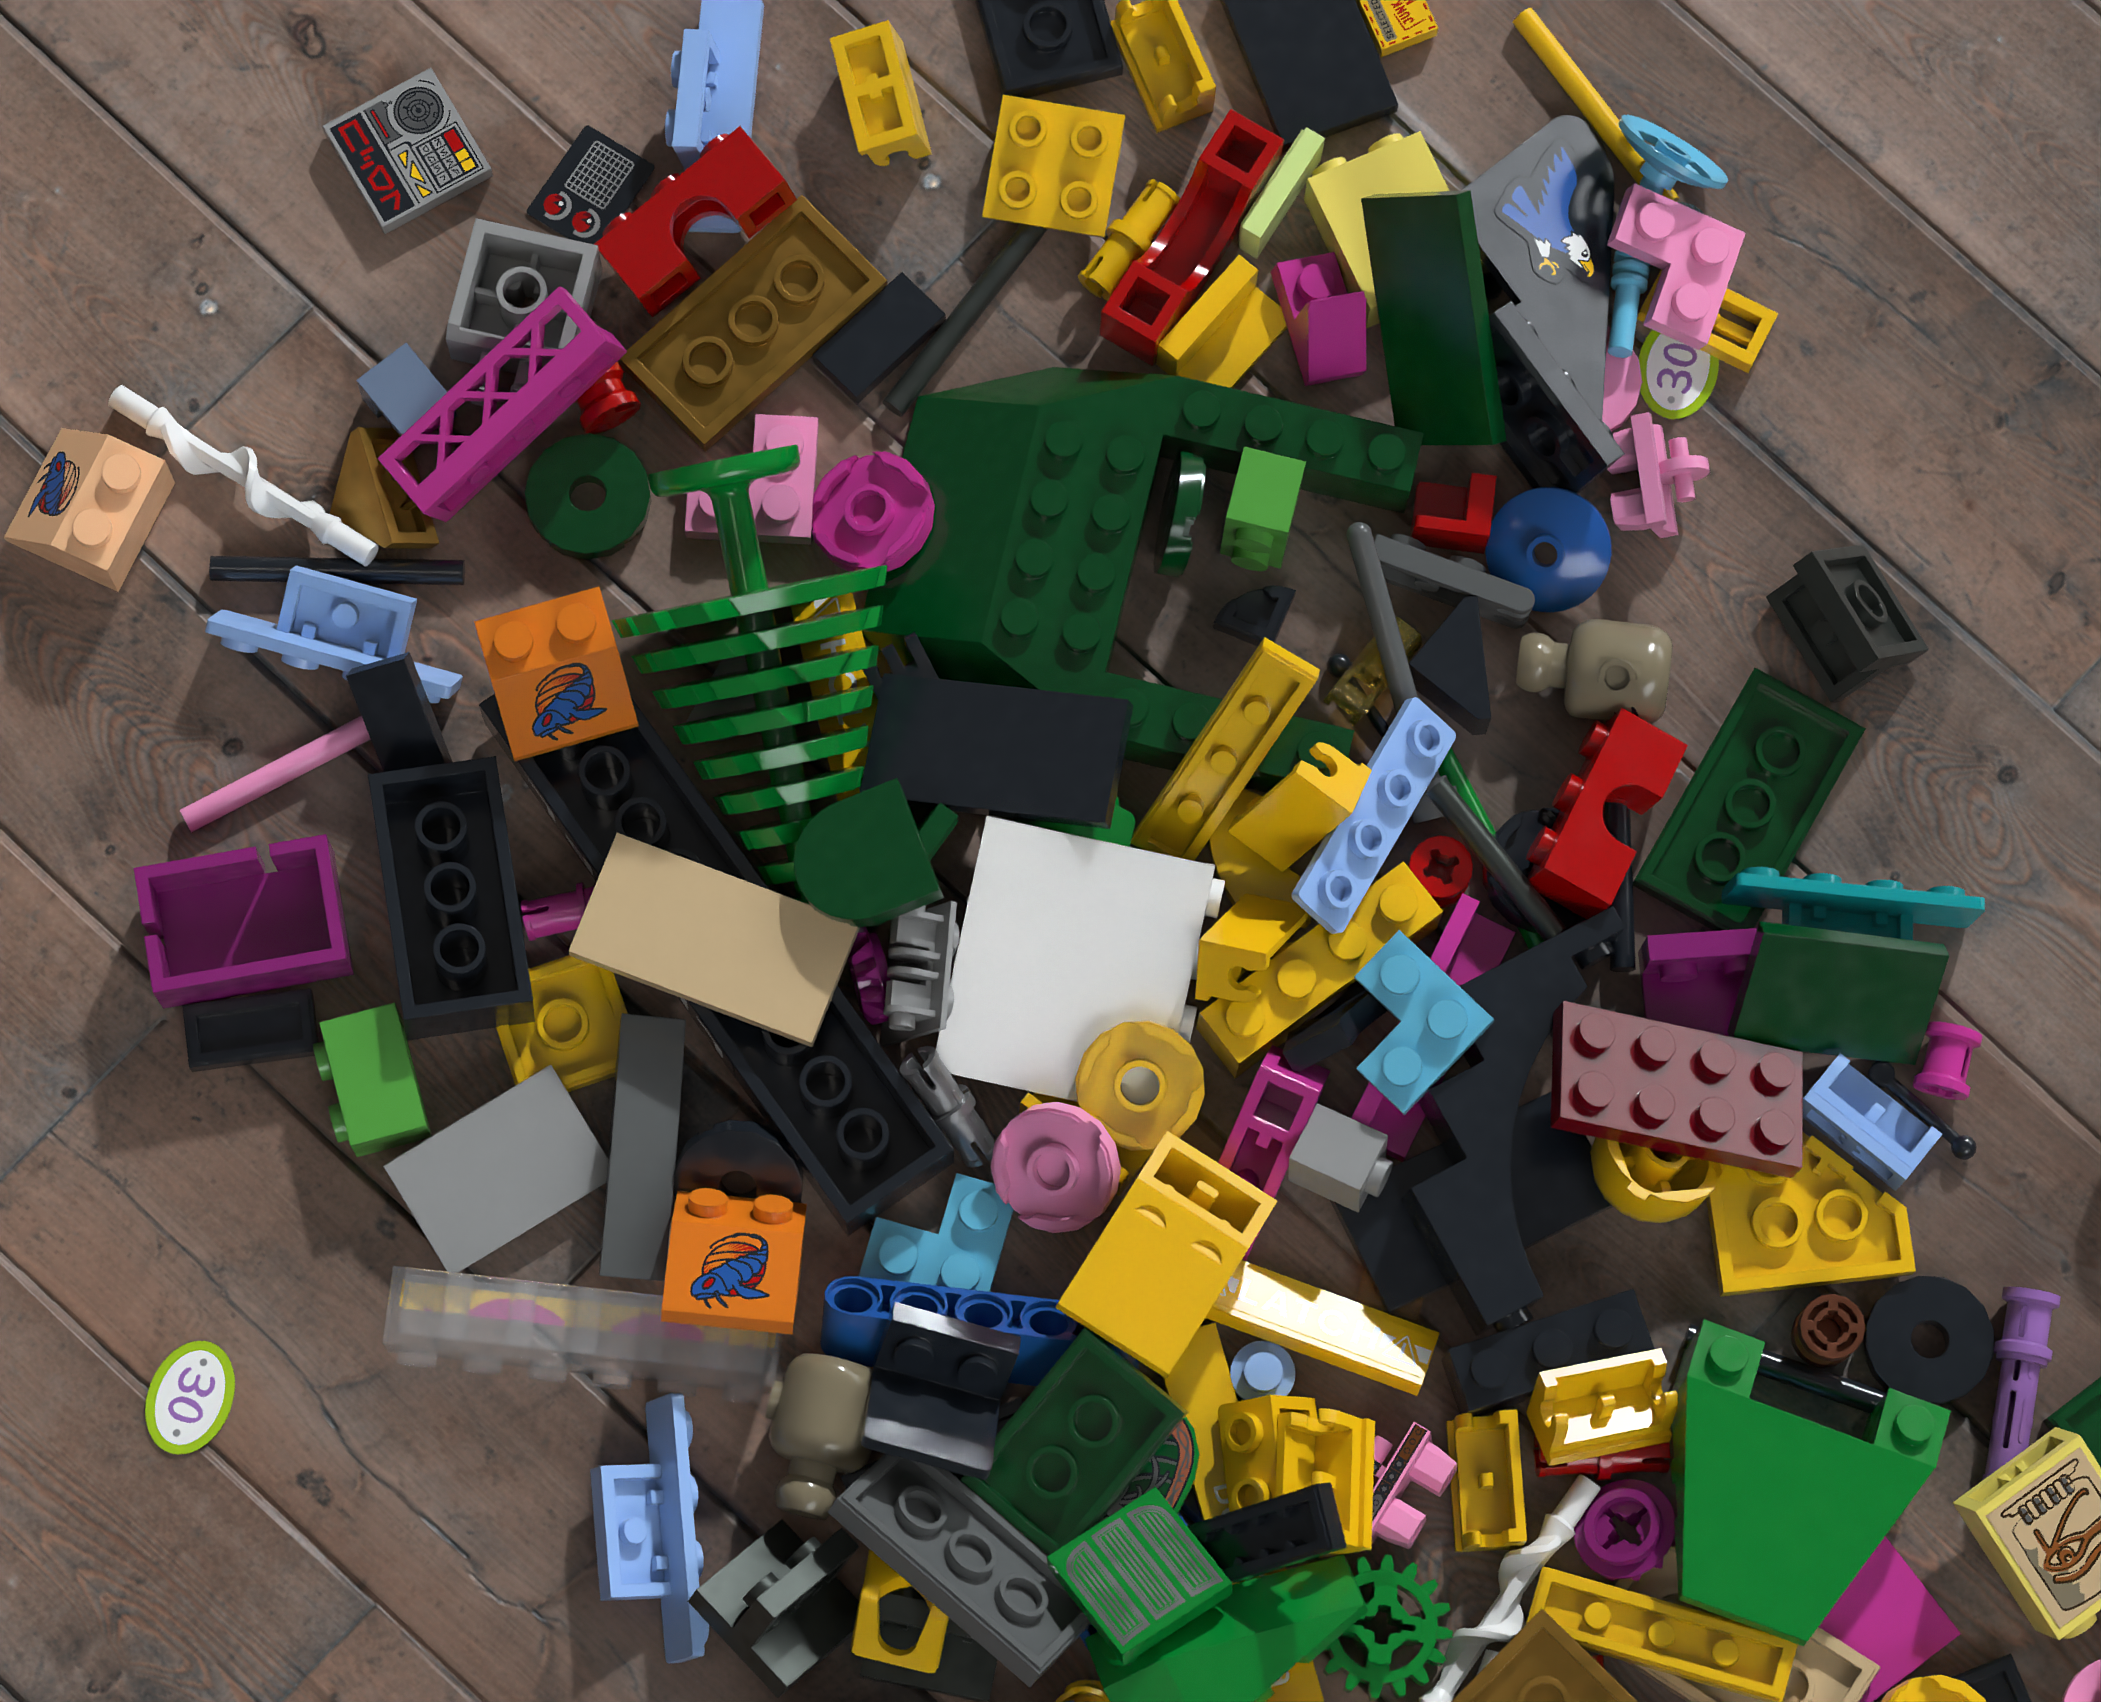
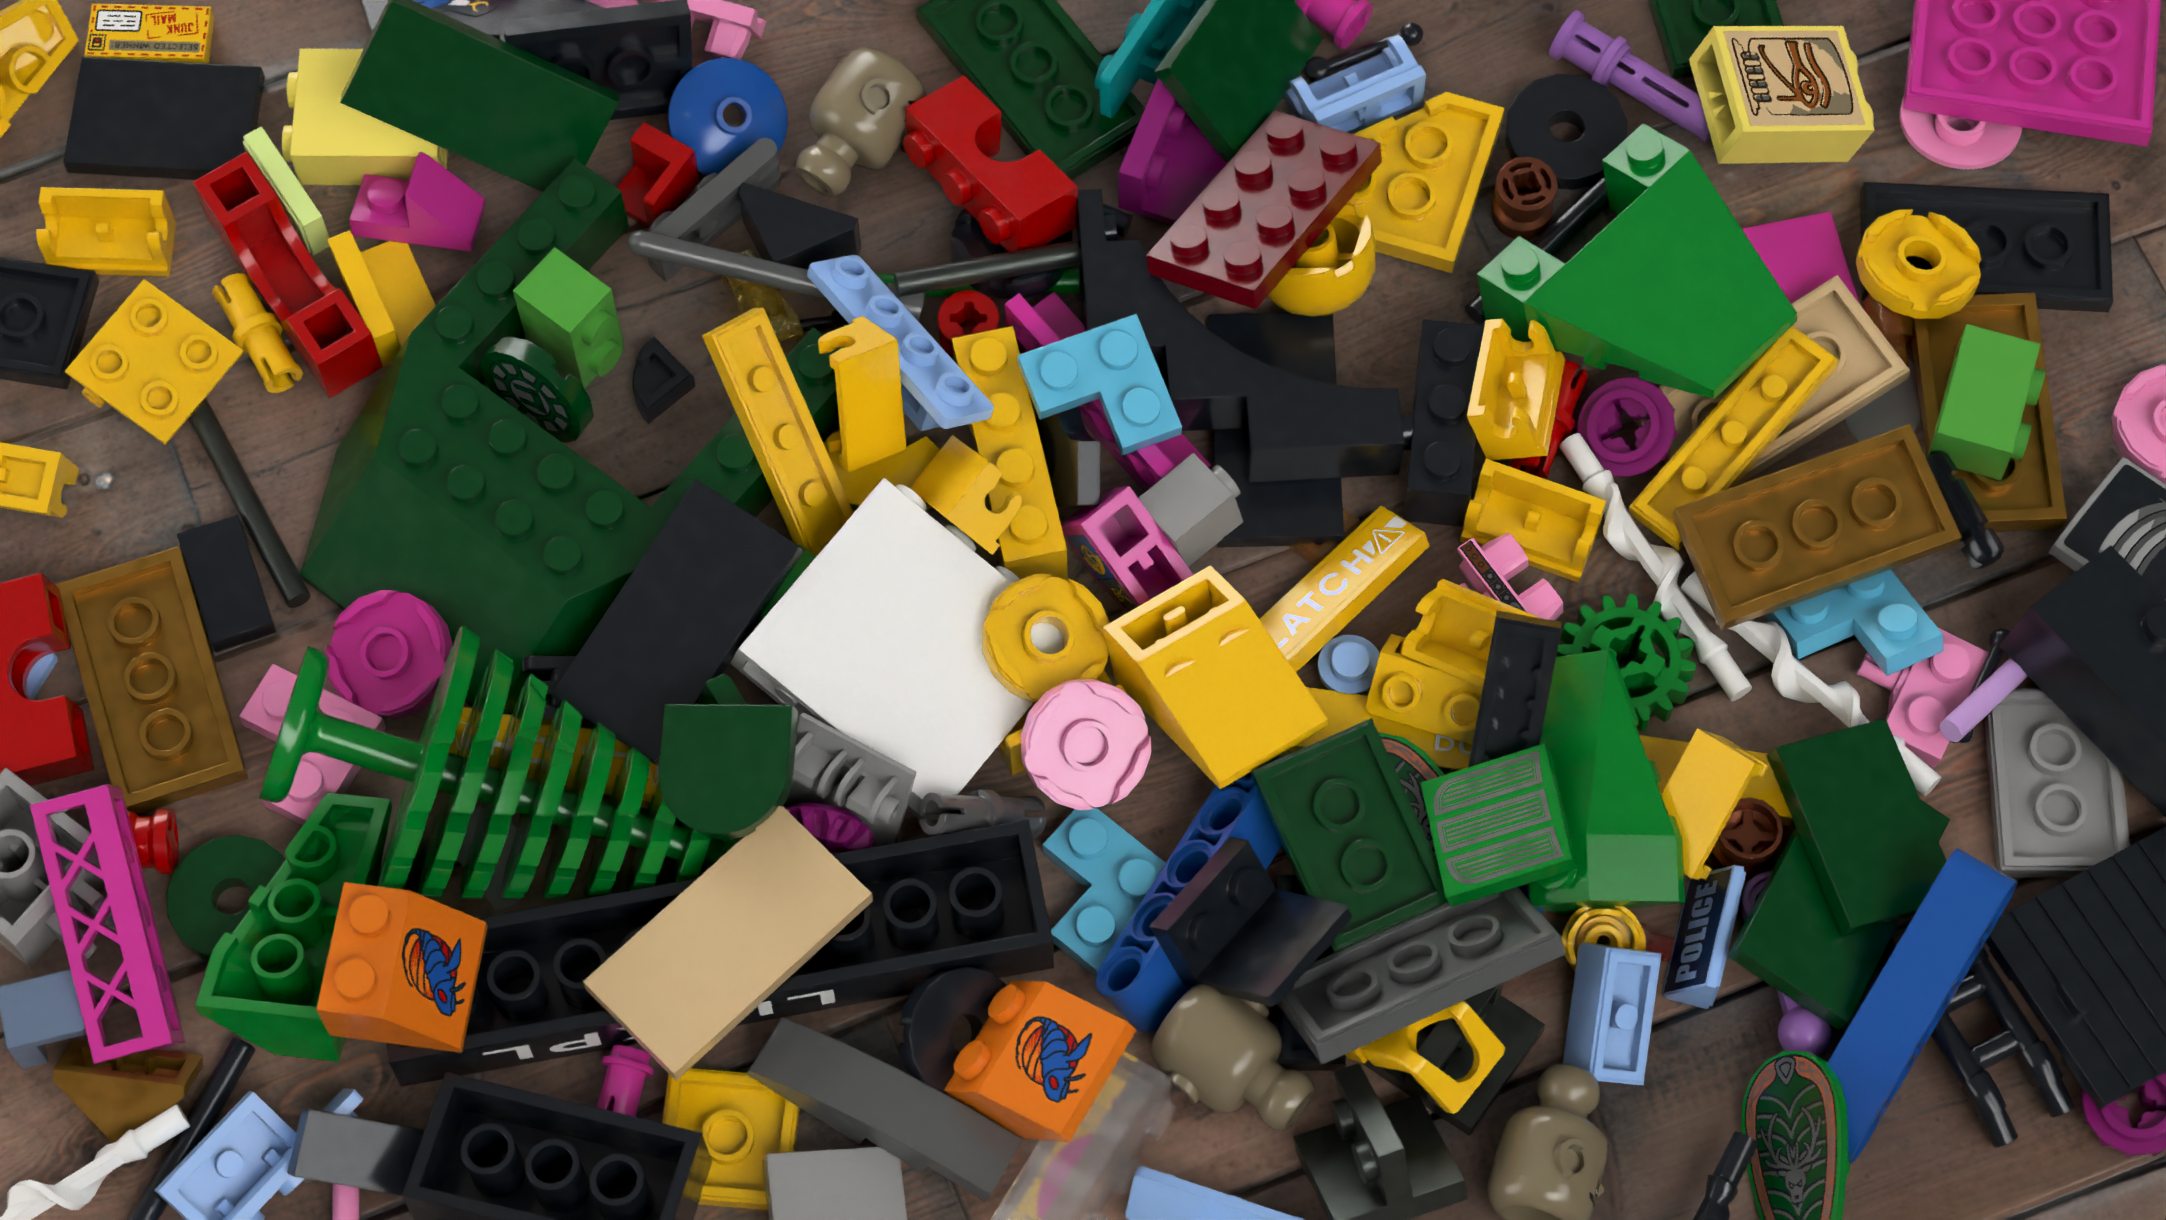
camera: 60 degrees left, 10 degrees down
none -> green wedge [195,793,392,1062]

